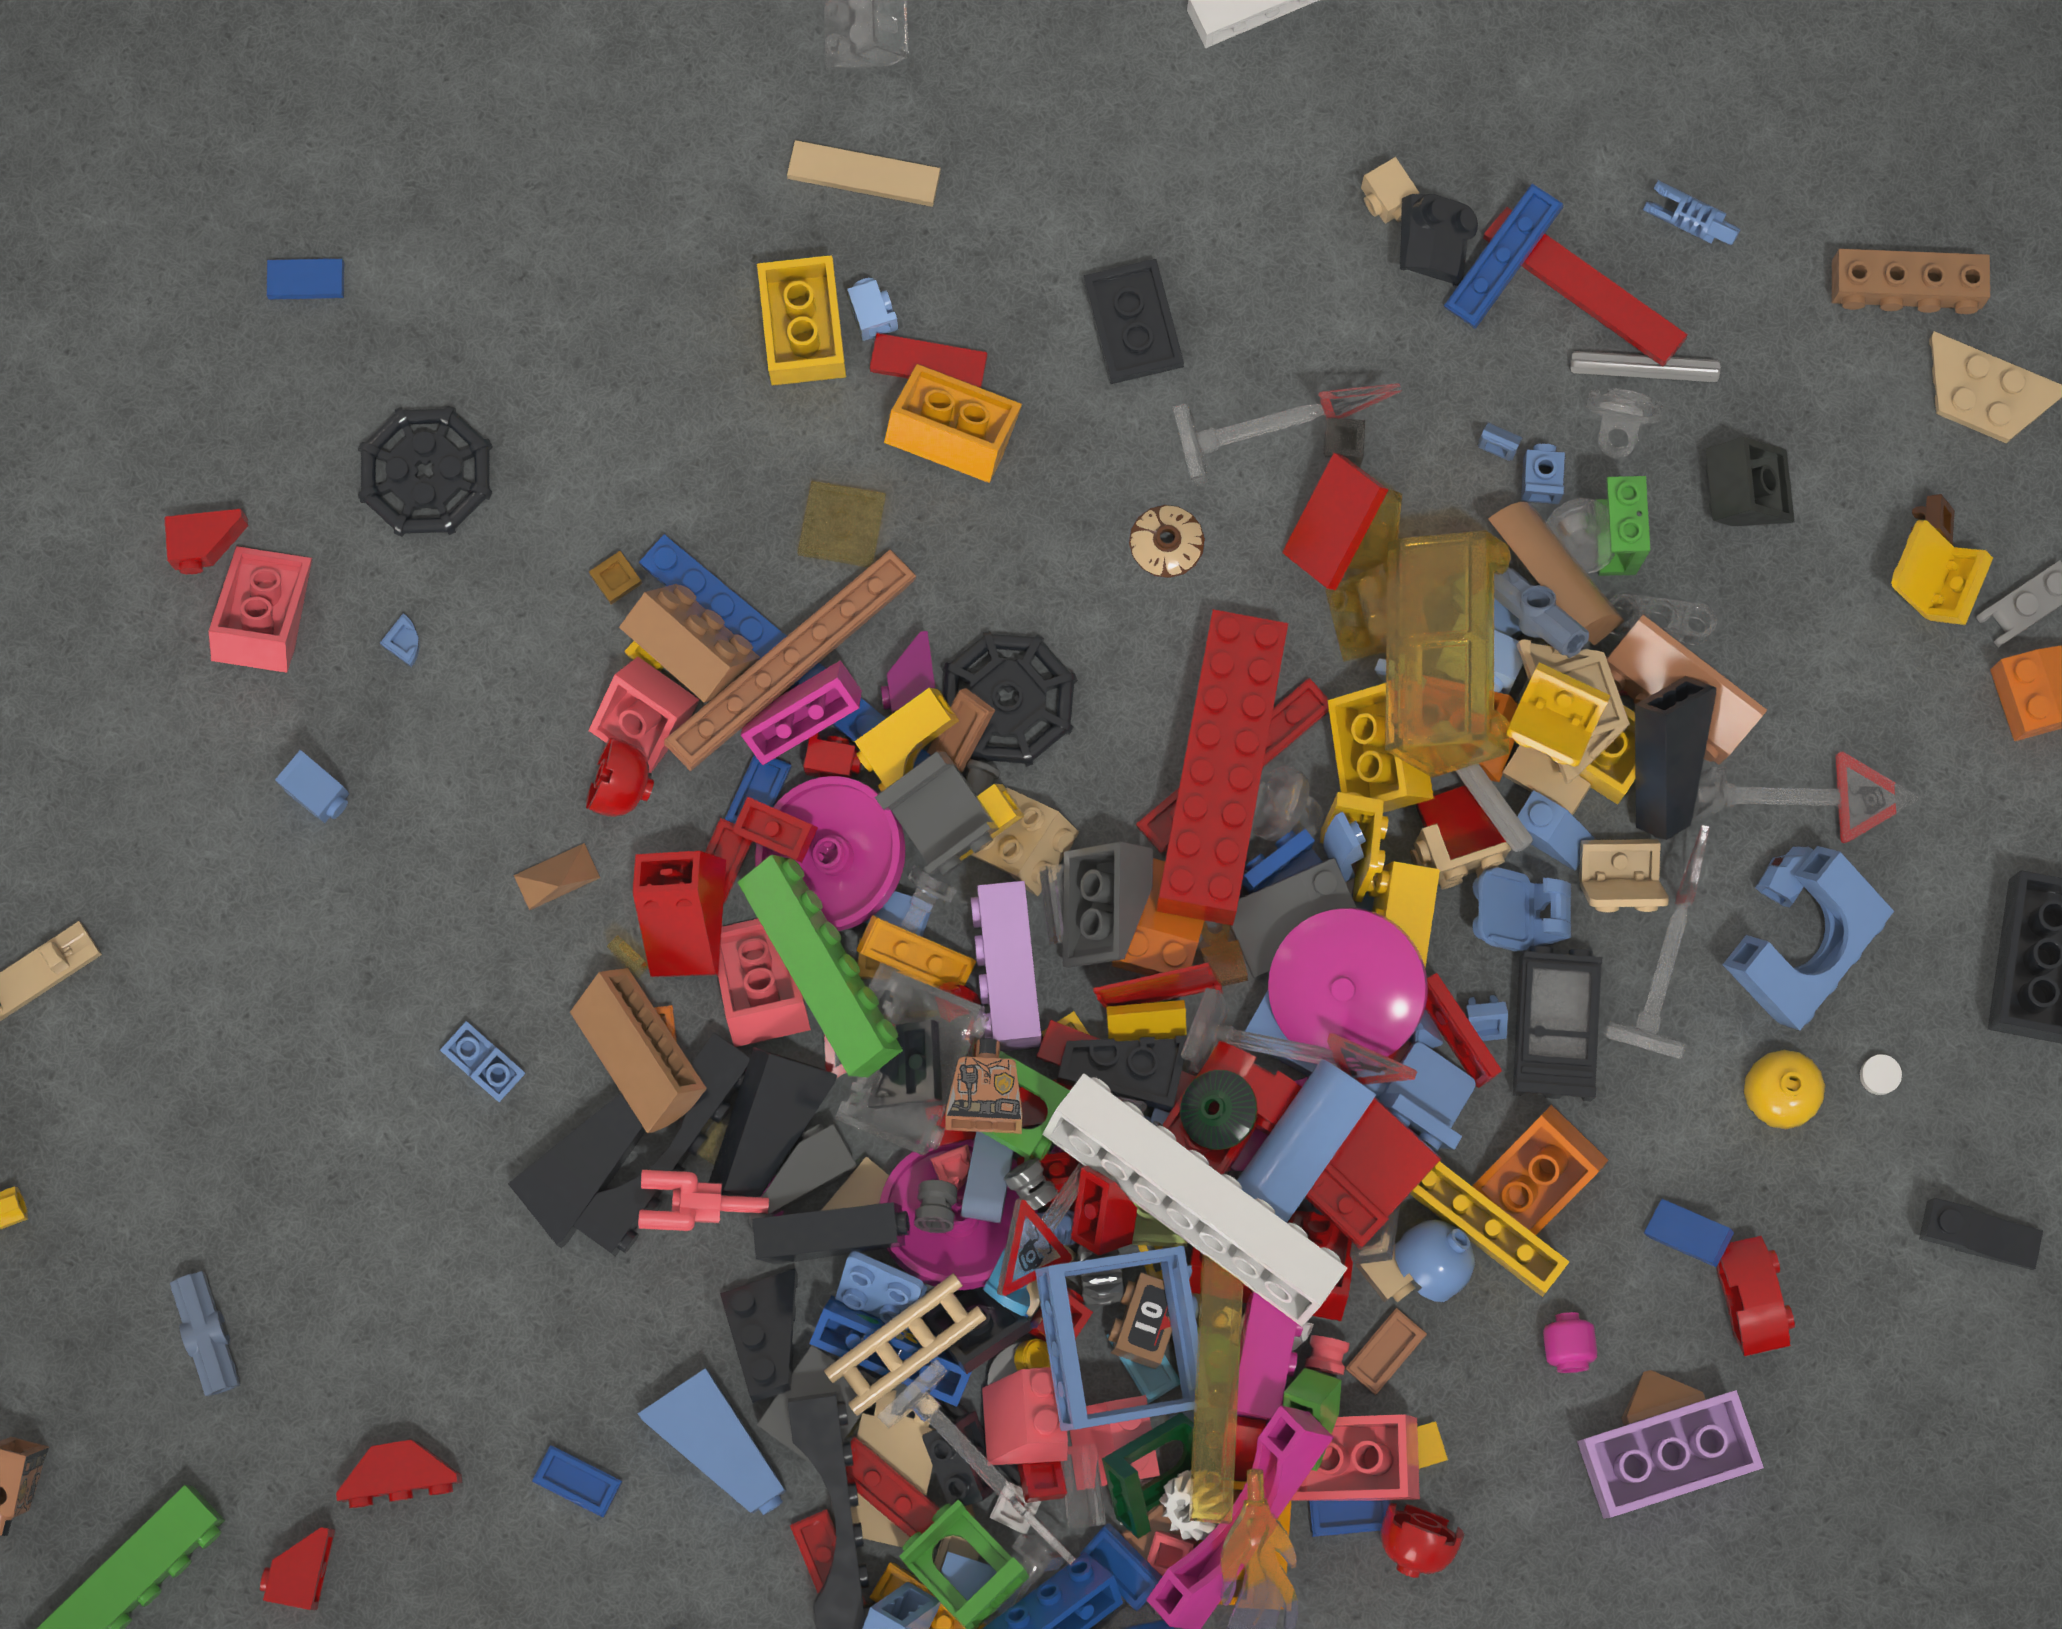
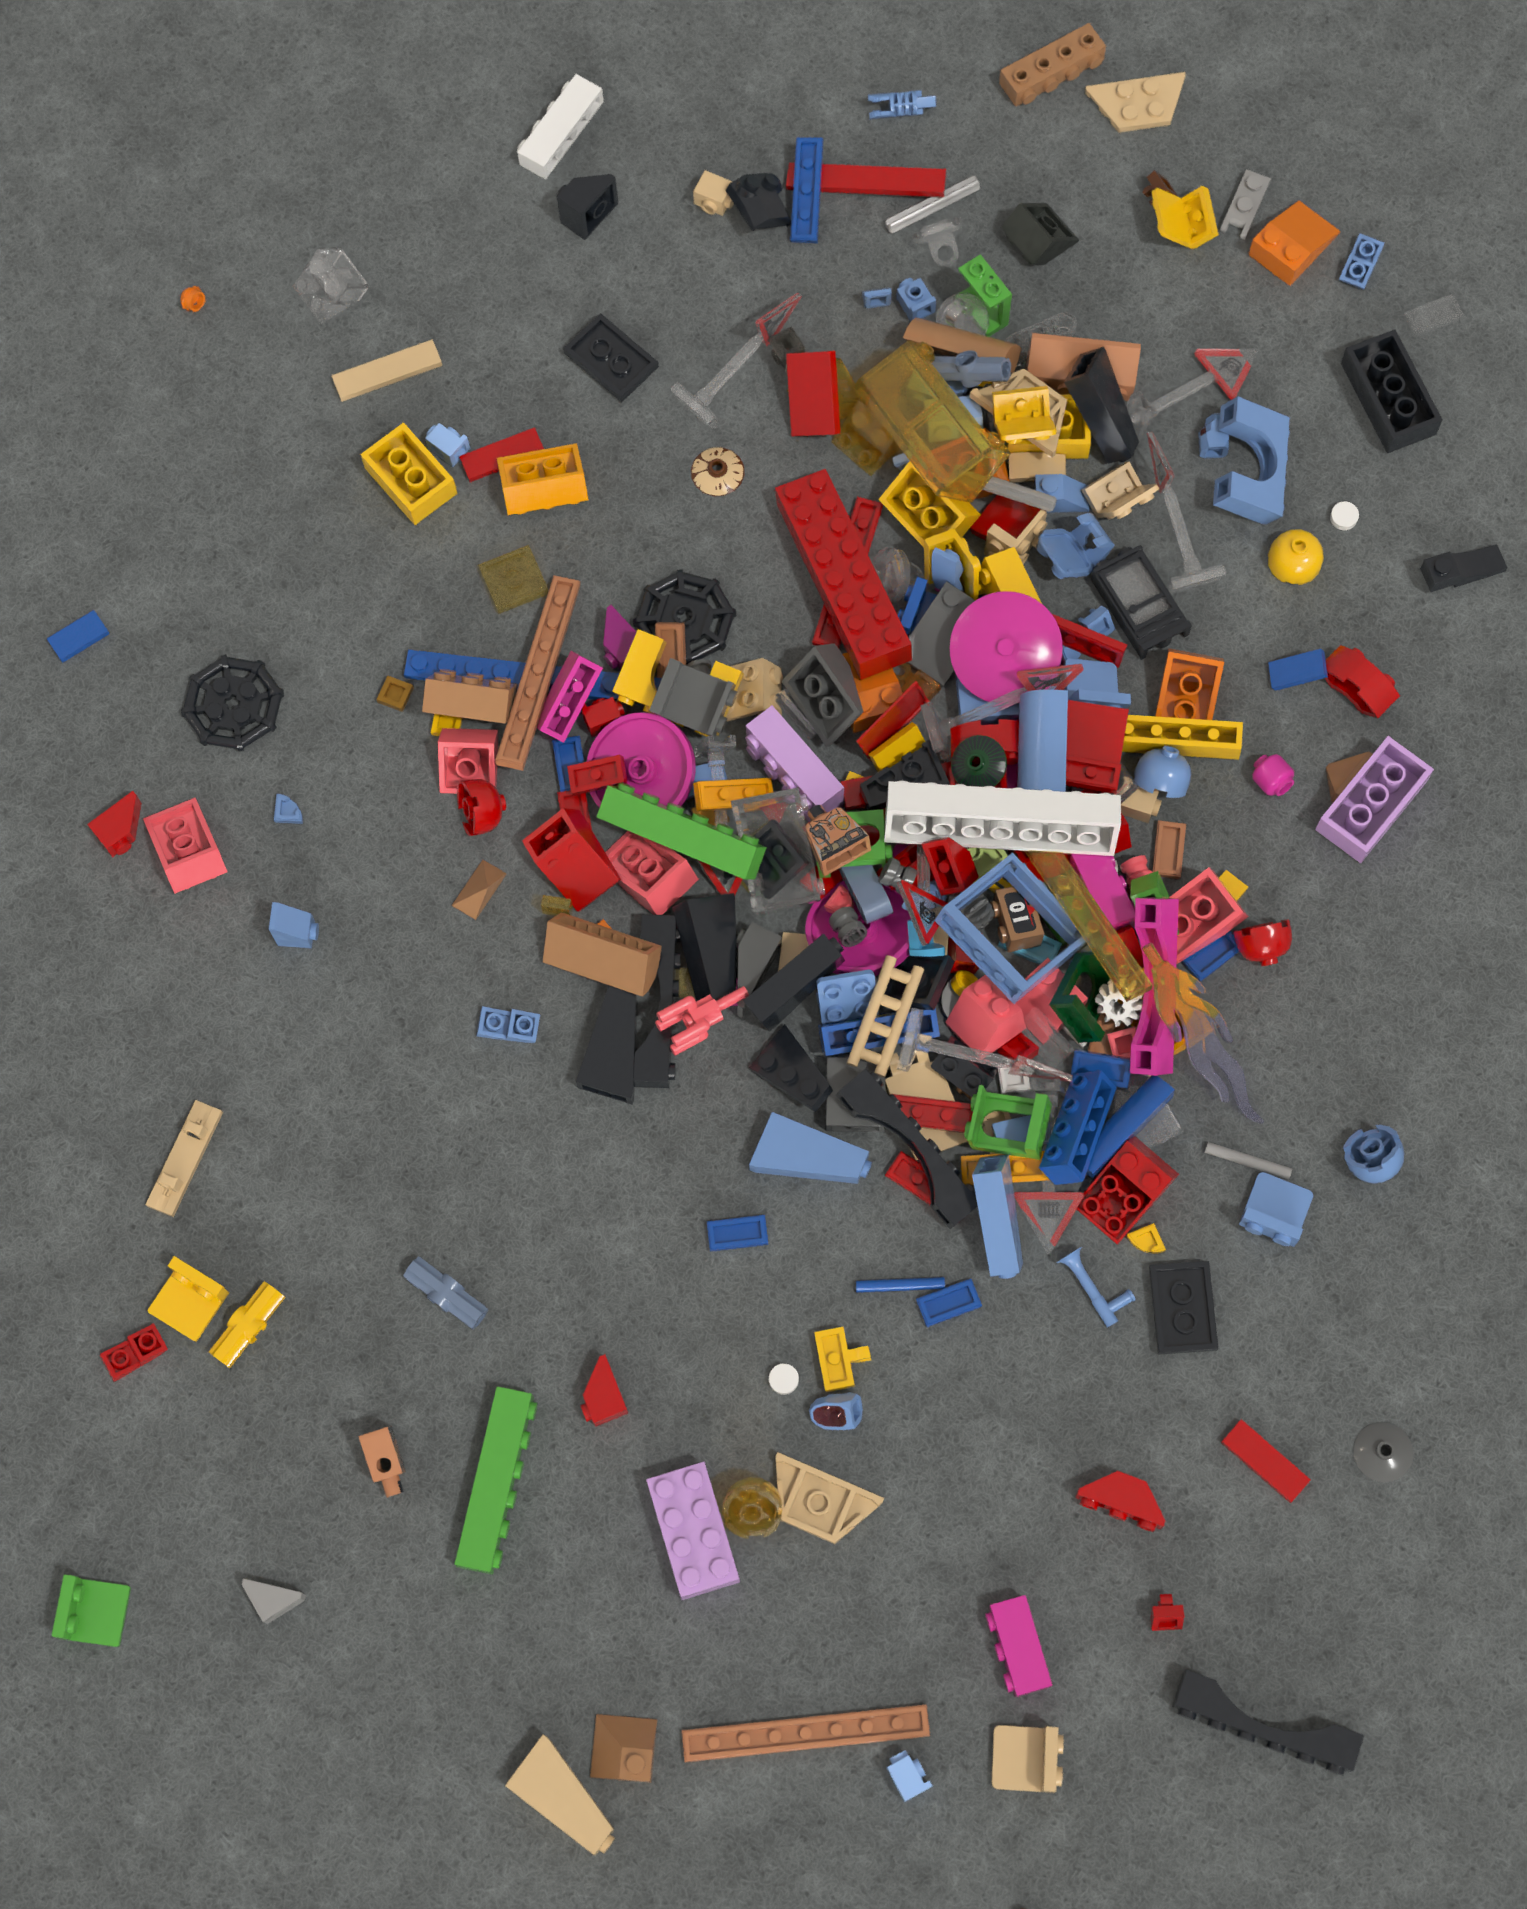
camera: 30 degrees left, 5 degrees down
red slope [336,1440,463,1508] -> none
none -> black slope [557,174,619,240]

